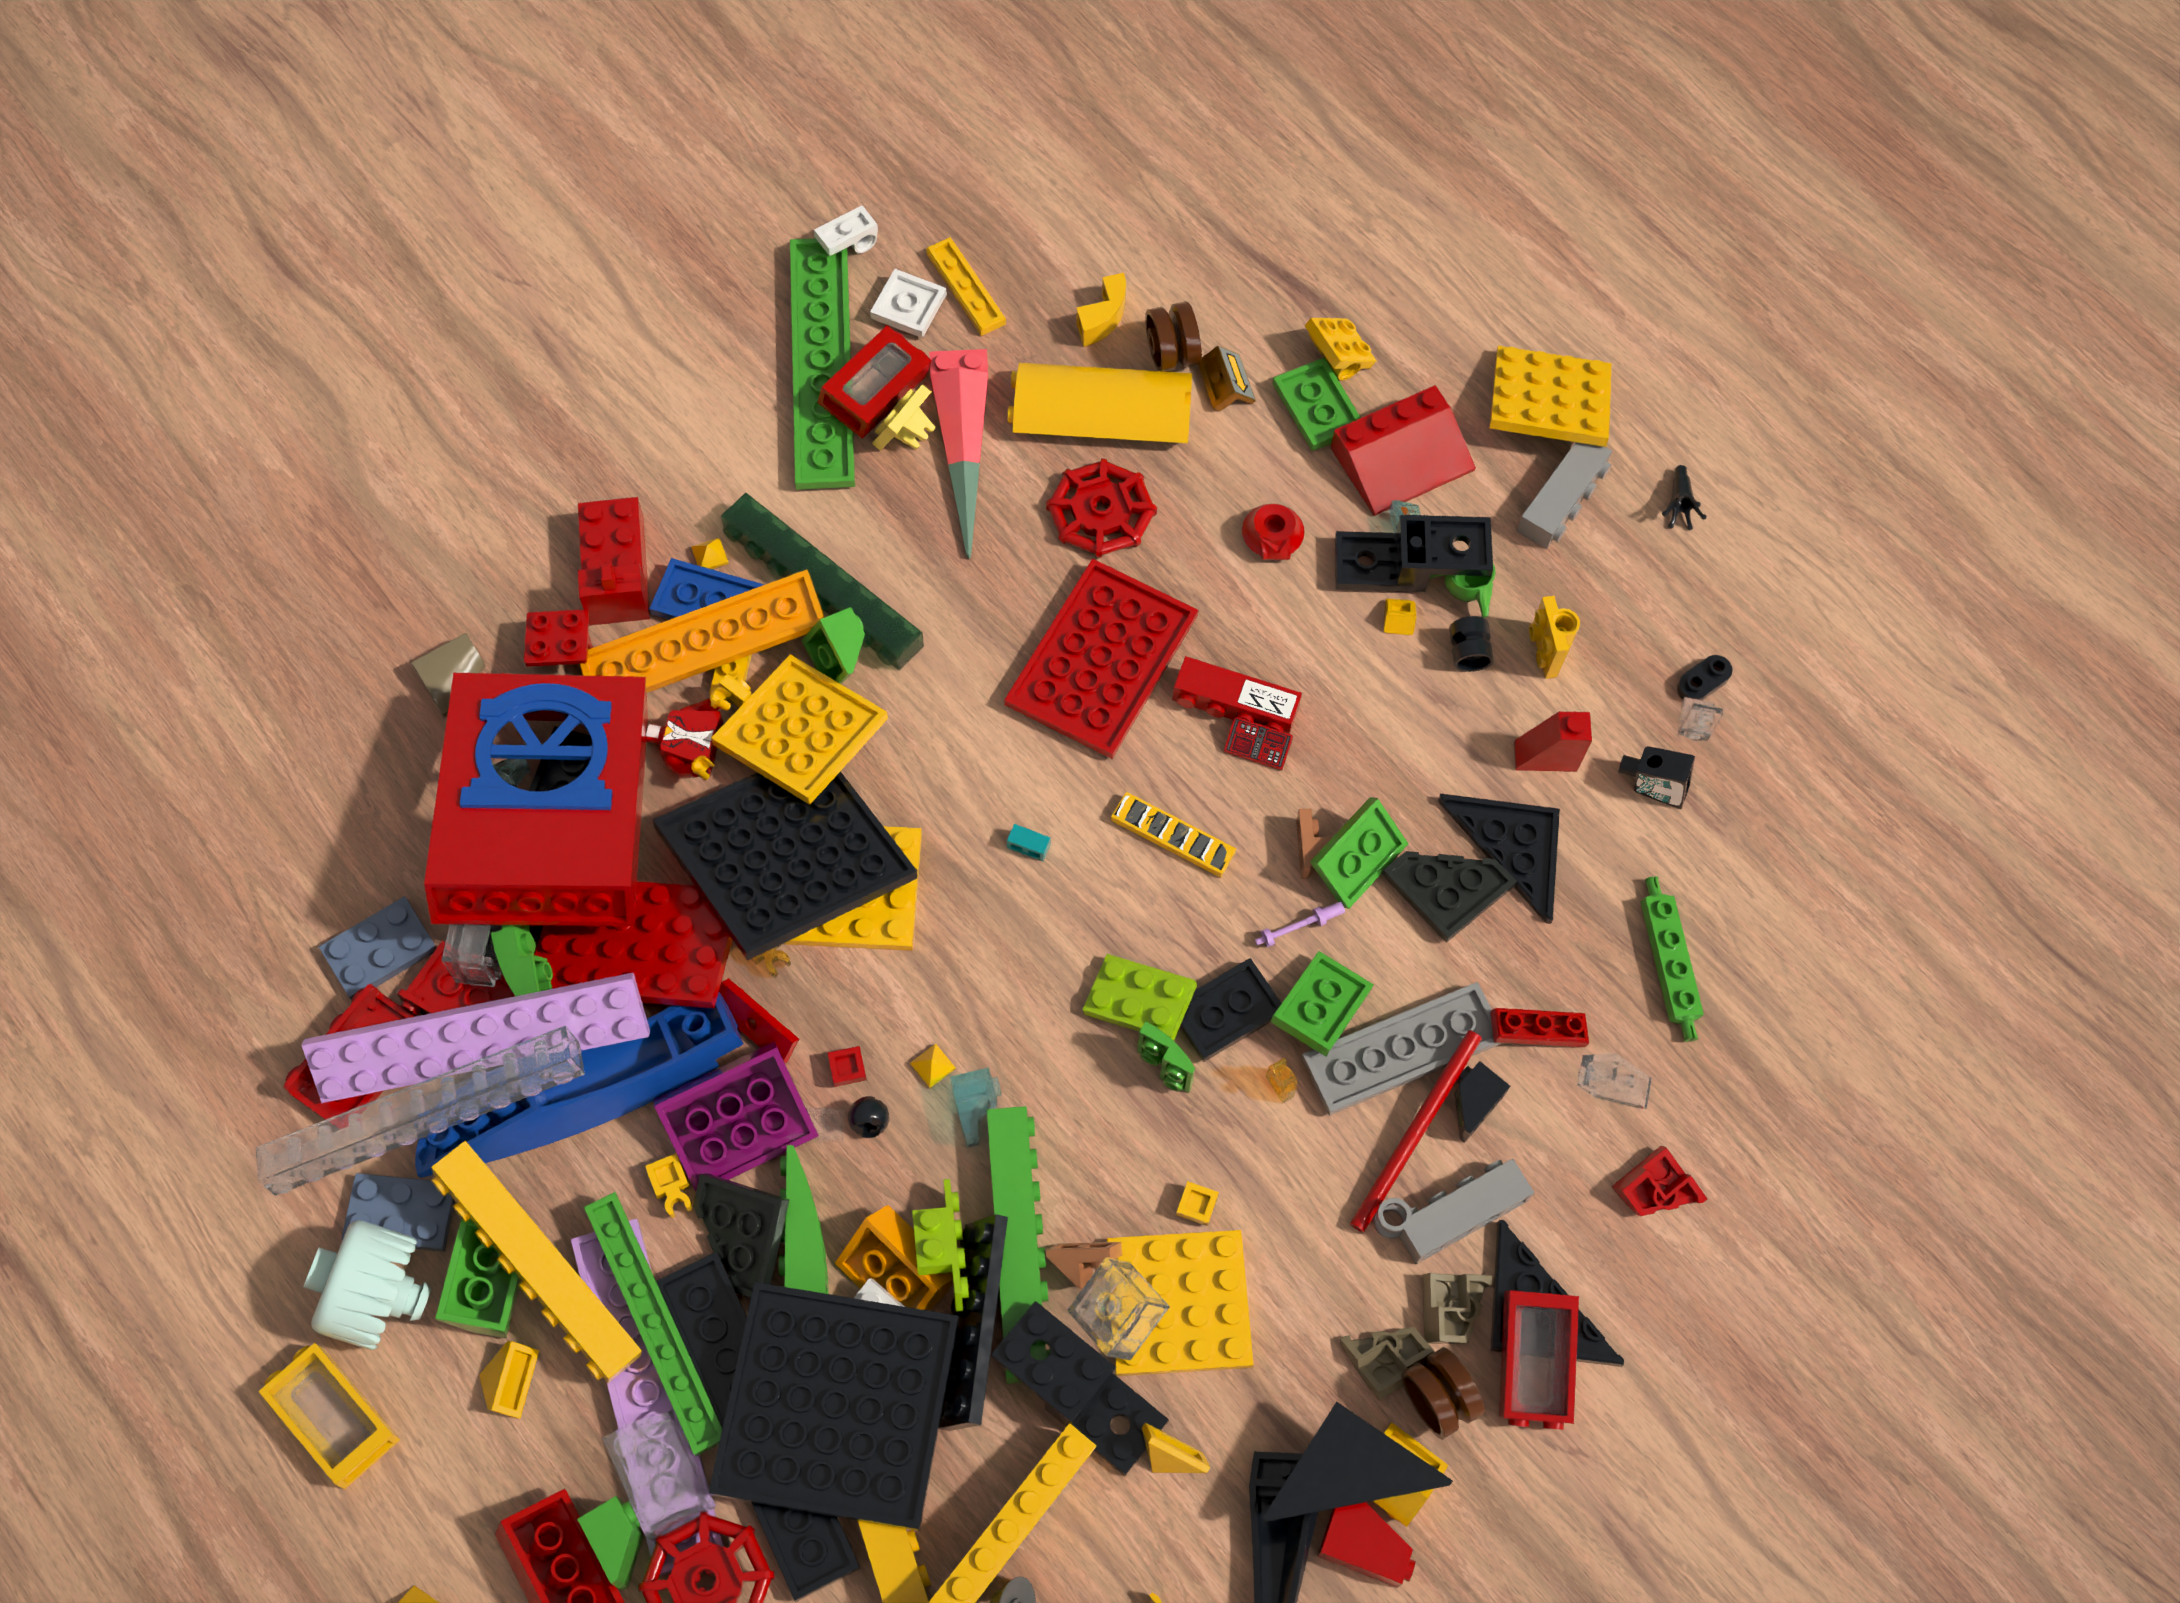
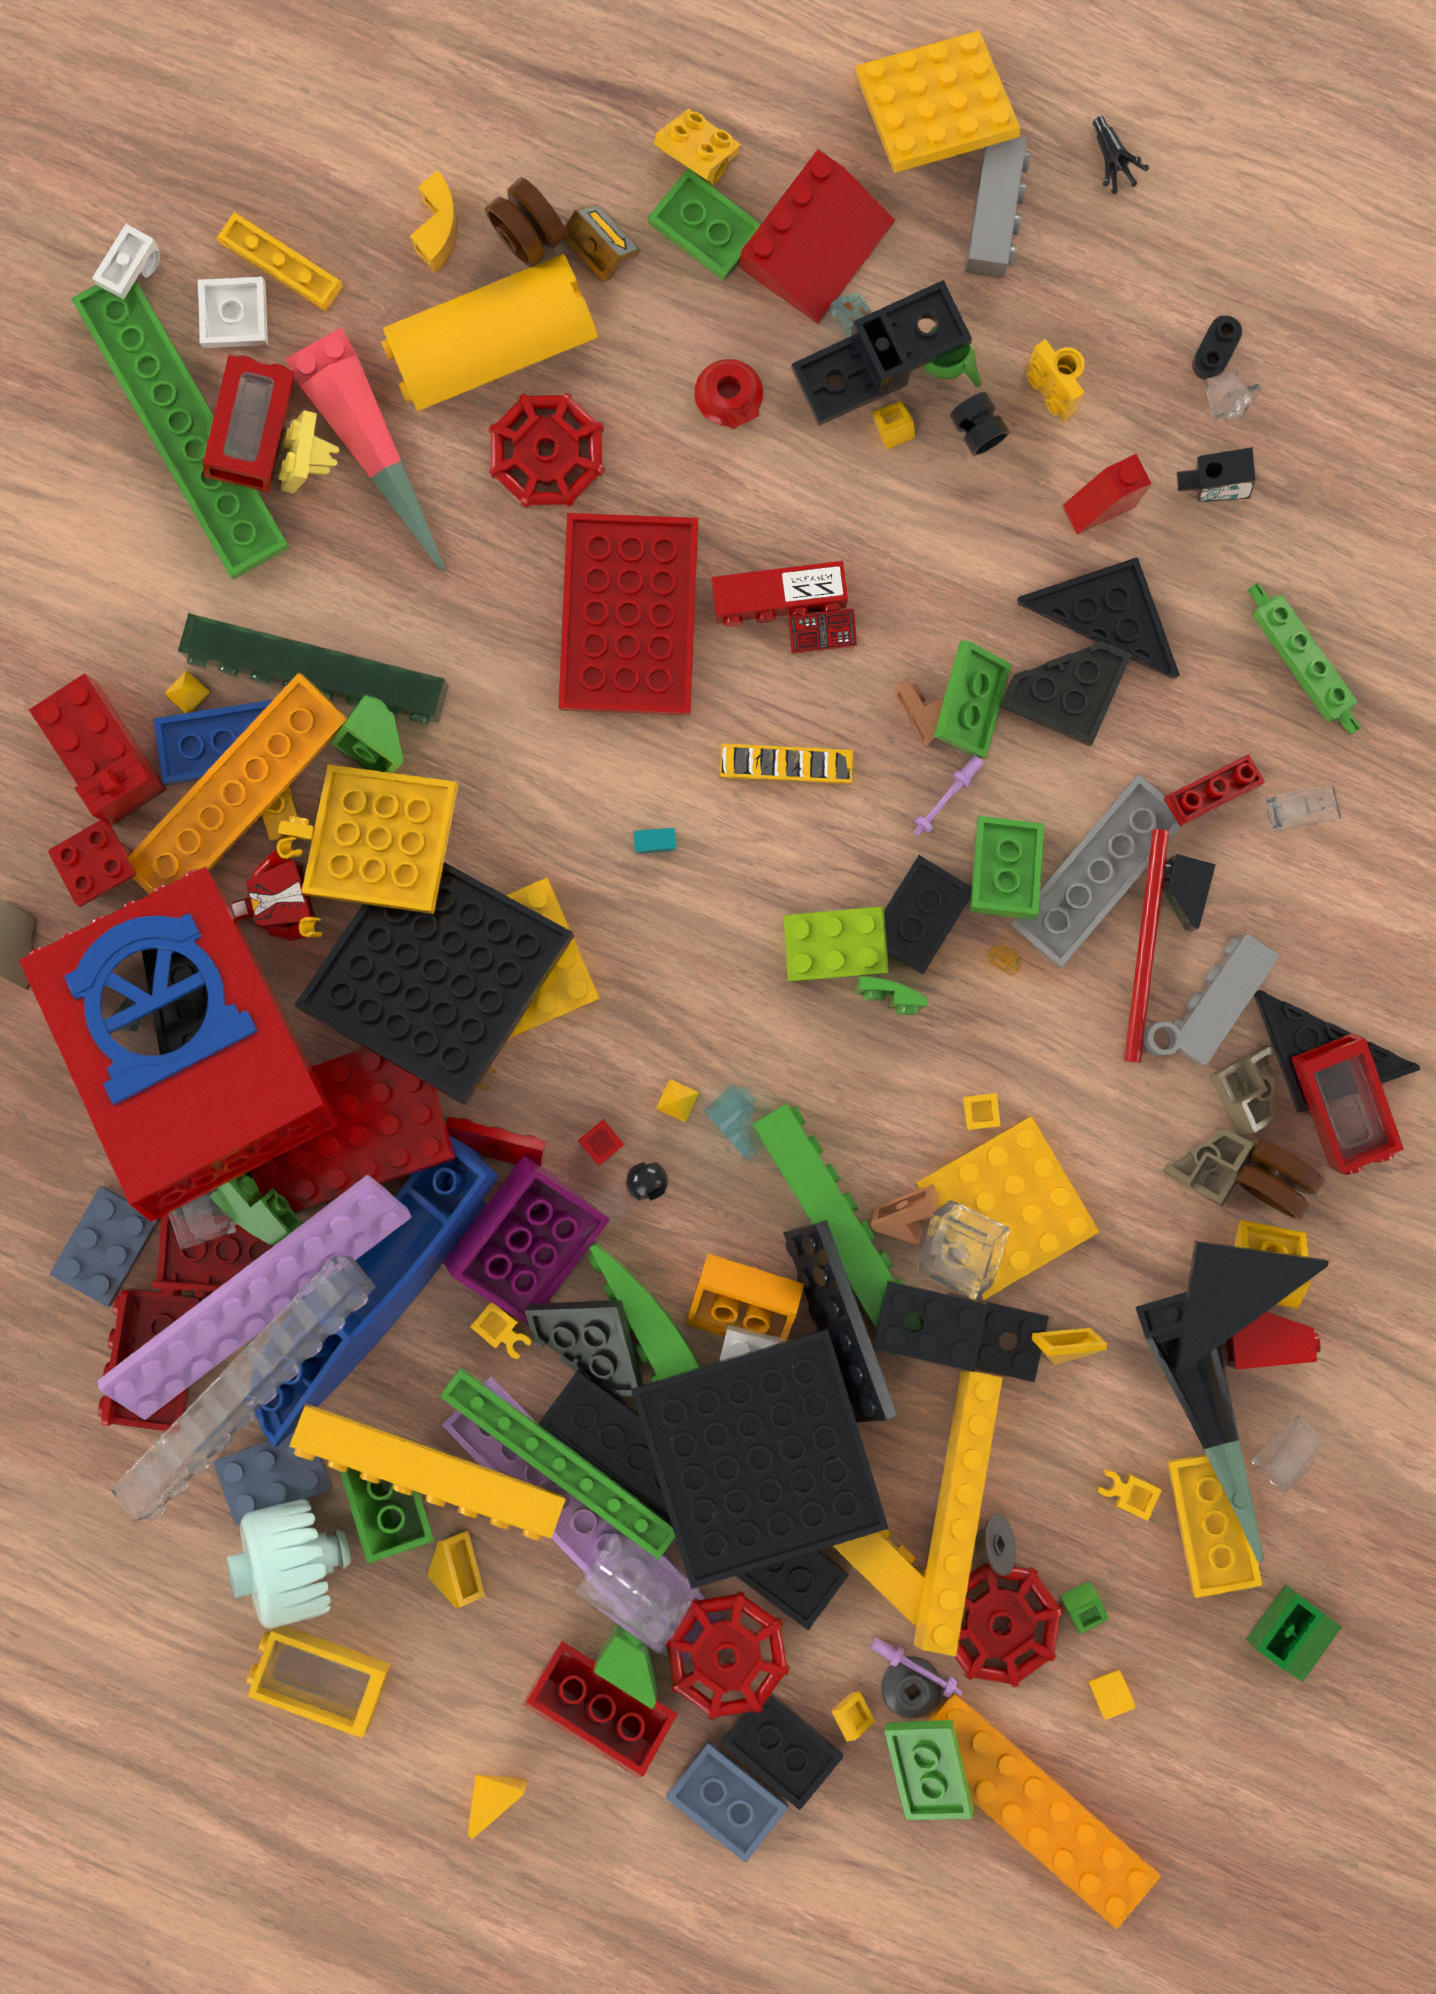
camera: 20 degrees left, 20 degrees up
lime bracket [912,1179,969,1311] -> none
red slope [1611,1146,1708,1217] -> none

